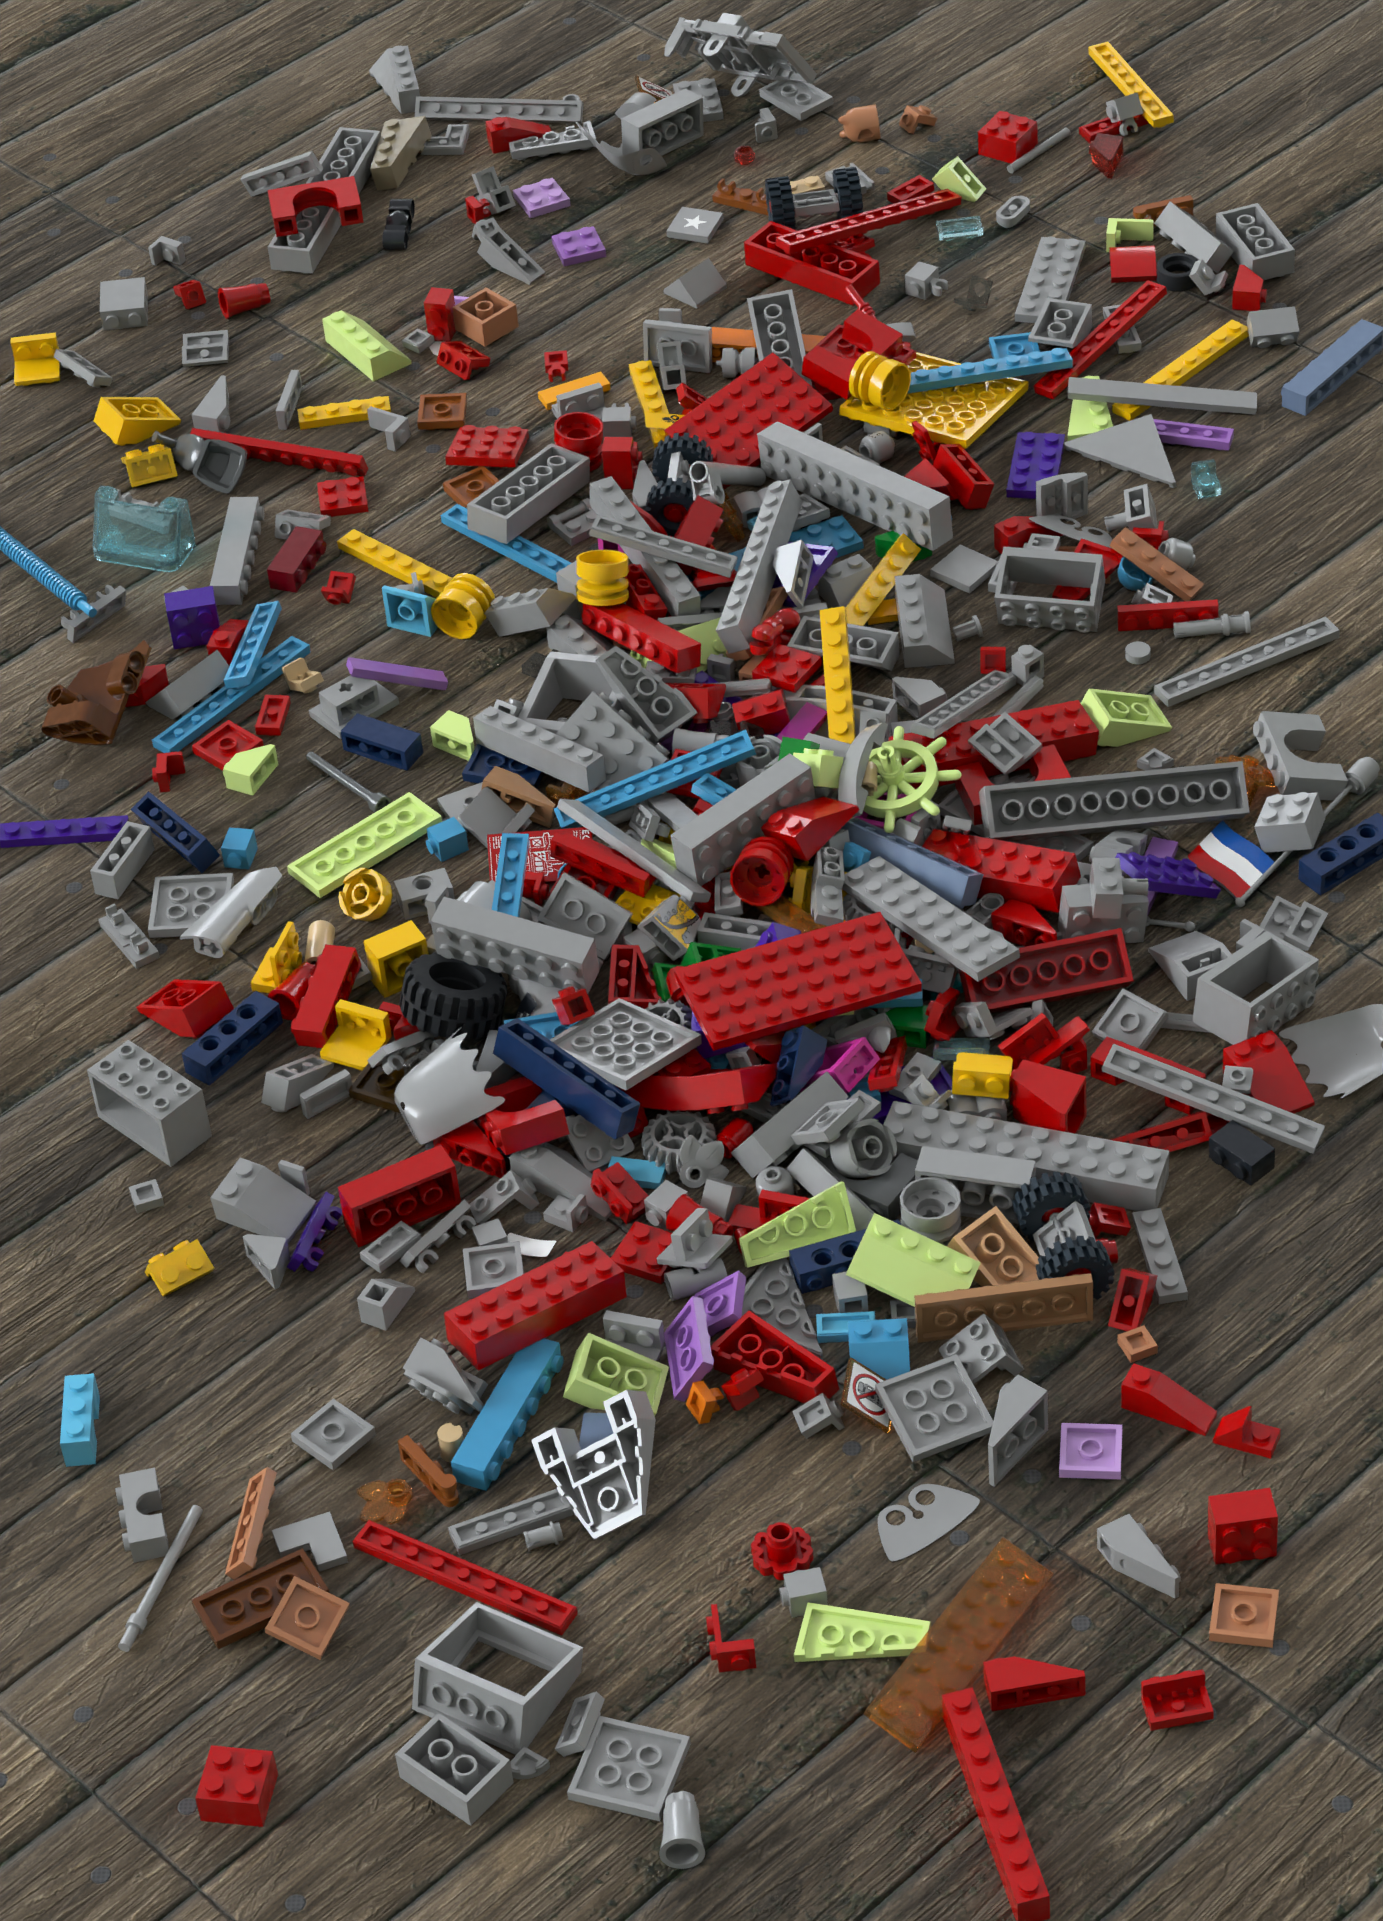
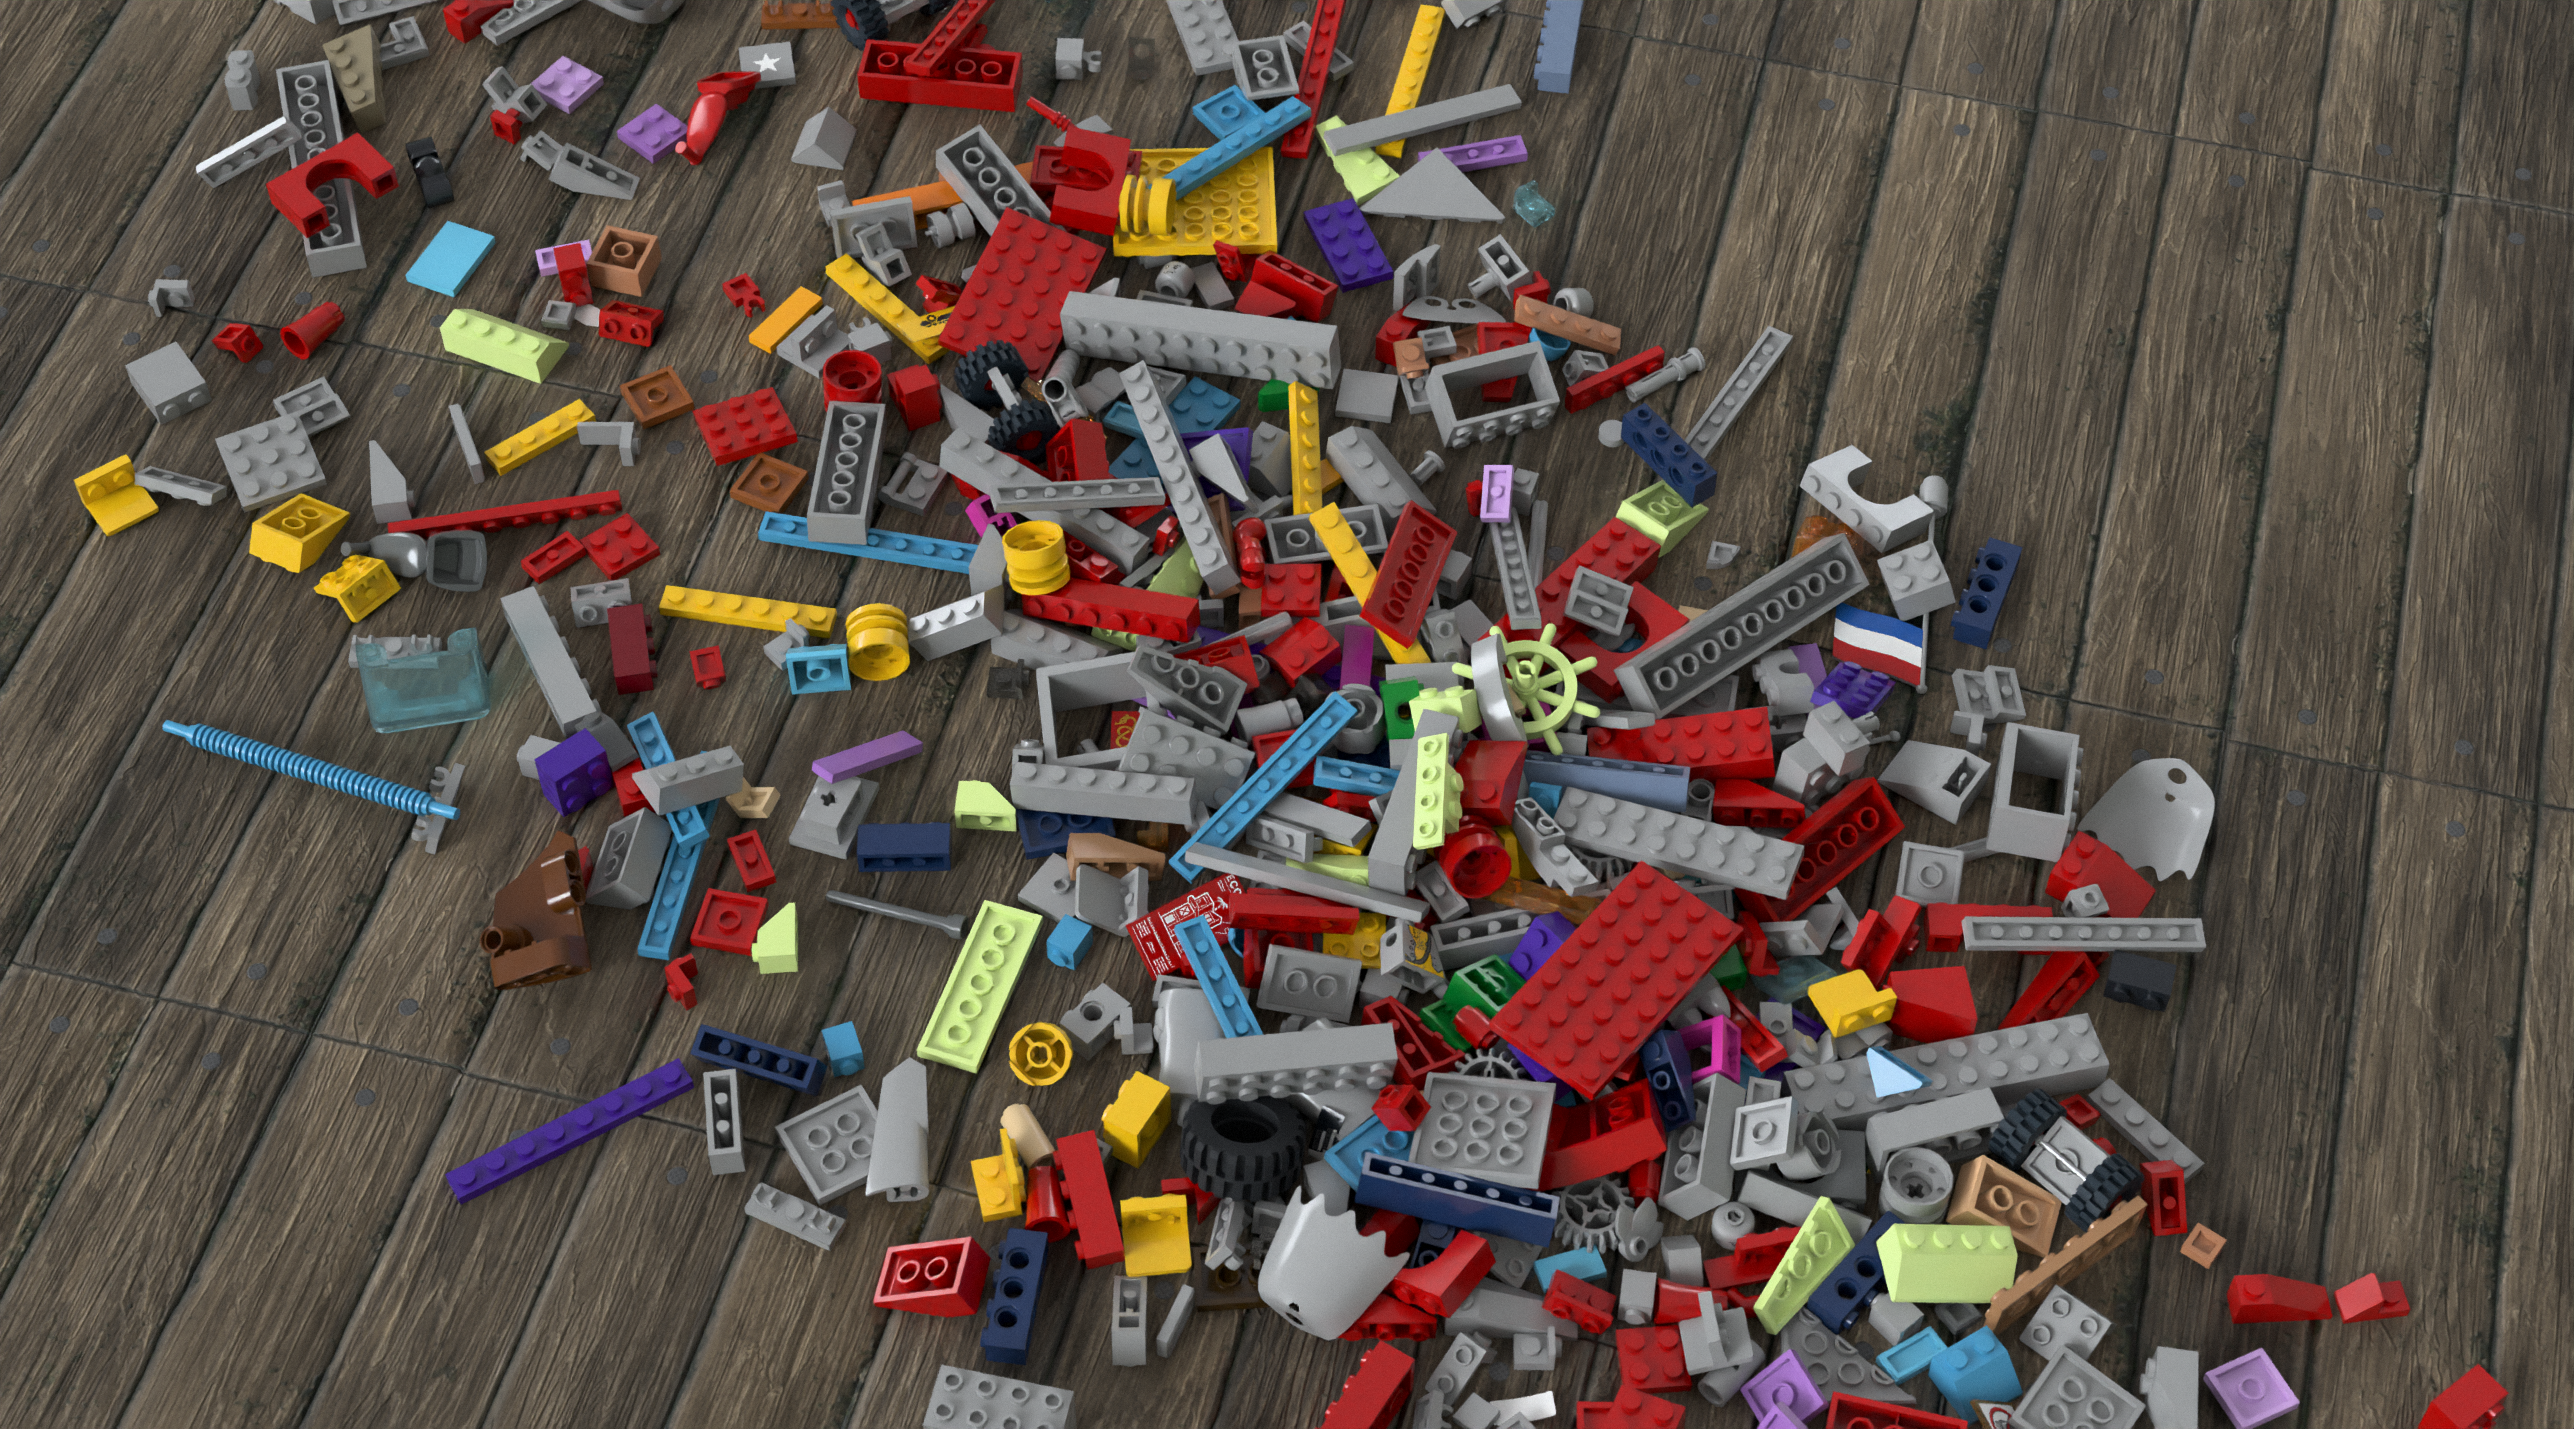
camera: 35 degrees left, 10 degrees up
none -> light grey plate [215,411,327,513]
none -> light grey brick [225,50,260,111]
none -> medium azure tile [406,221,496,297]
none -> red plate [521,531,586,585]
none -> dark grey slope [575,711,639,772]
none -> light grey slope [632,746,744,816]
none -> red piece [675,71,762,166]
none -> red plate [1152,515,1180,556]
none -> light grey tile [1191,262,1234,310]
none -> red plate [1359,500,1457,649]
none -> nougat bracket [1393,337,1430,379]
none -> yellowish green bracket [1413,733,1463,850]
none -> lavender plate [1480,465,1514,522]
none -> dark blue brick [1621,403,1717,508]
none -> slope [1867,1046,1933,1097]

